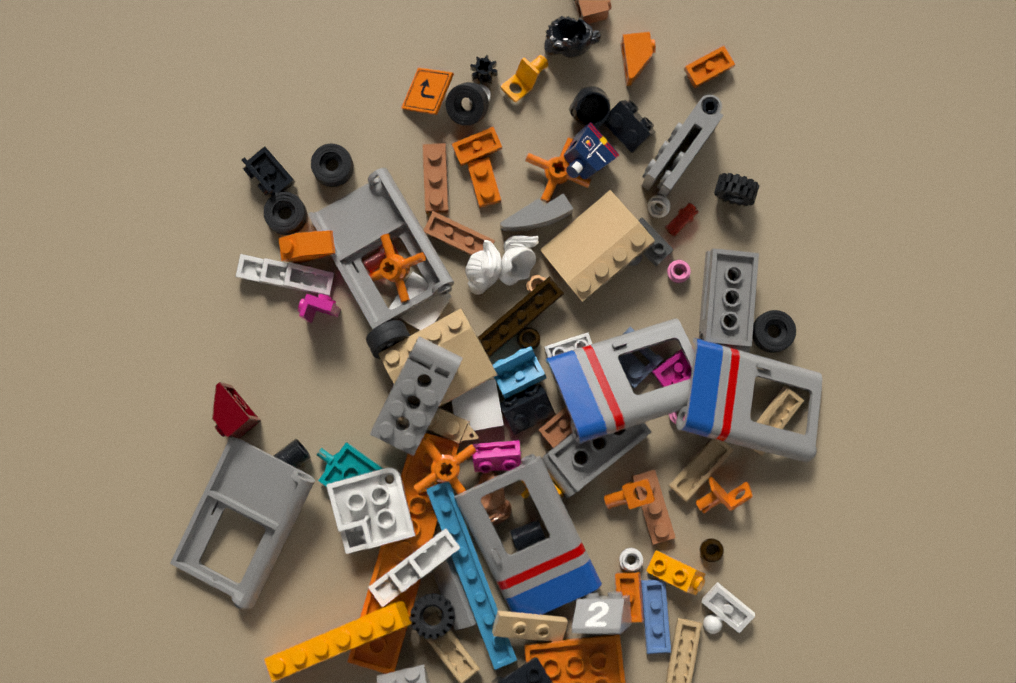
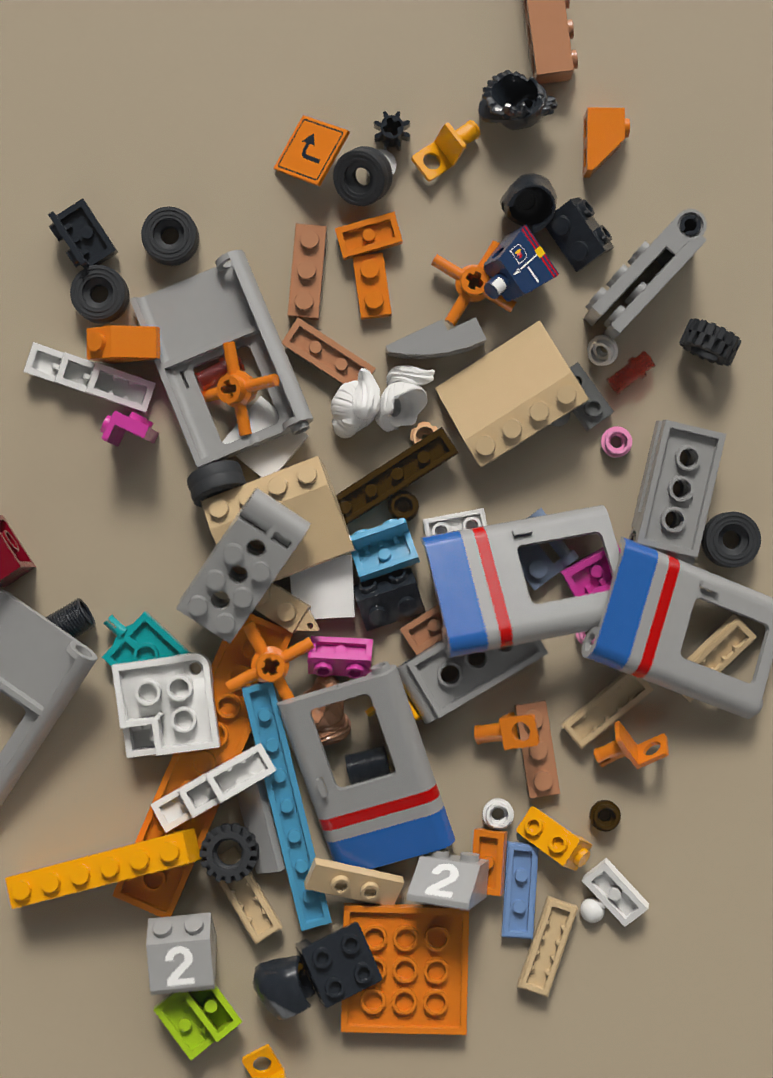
camera: 10 degrees right, 5 degrees up
orange plate [684,46,735,88] -> none

